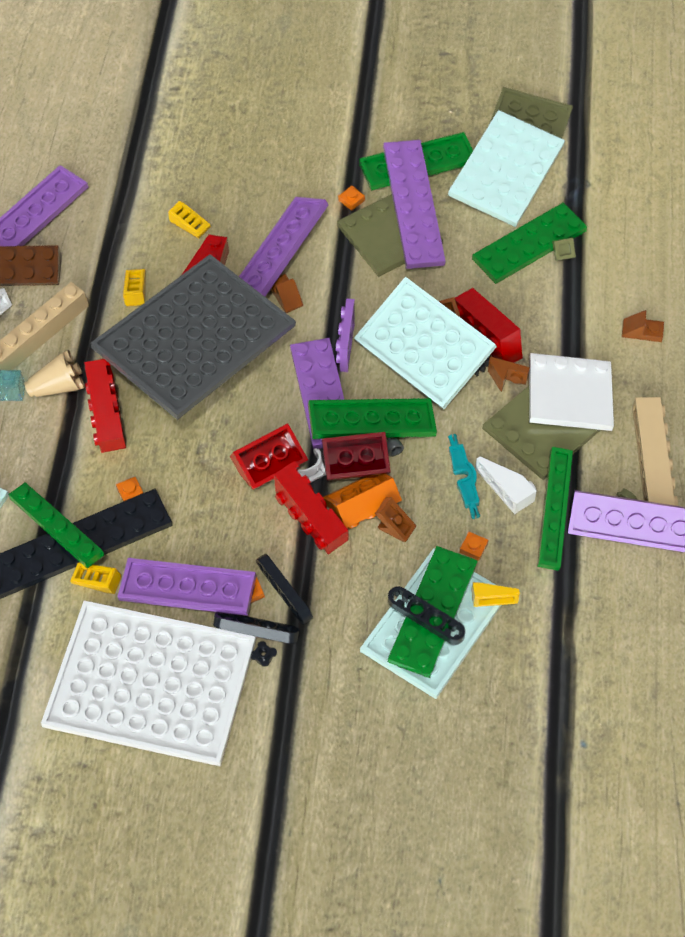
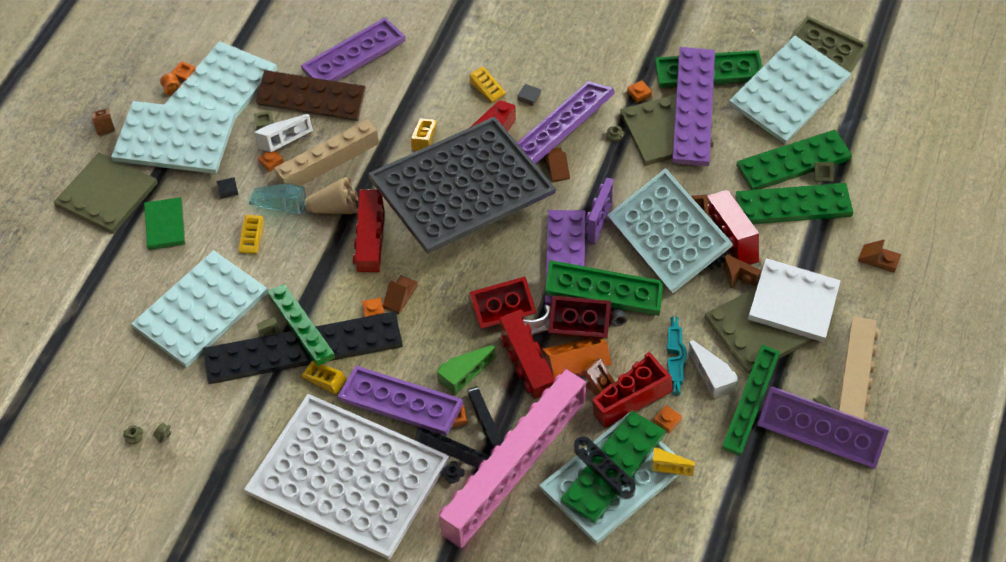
camera: 15 degrees right, 5 degrees down
none -> olive plate [256,317,280,337]
none -> dark orange slope [383,275,418,314]
none -> bright green slope [437,345,496,395]
none -> bright pink brick [439,369,586,549]
none -> dark grey tile [517,84,541,105]
none -> red wedge [592,351,672,428]
none -> olive plate [606,126,624,142]
none -> green plate [735,183,853,224]

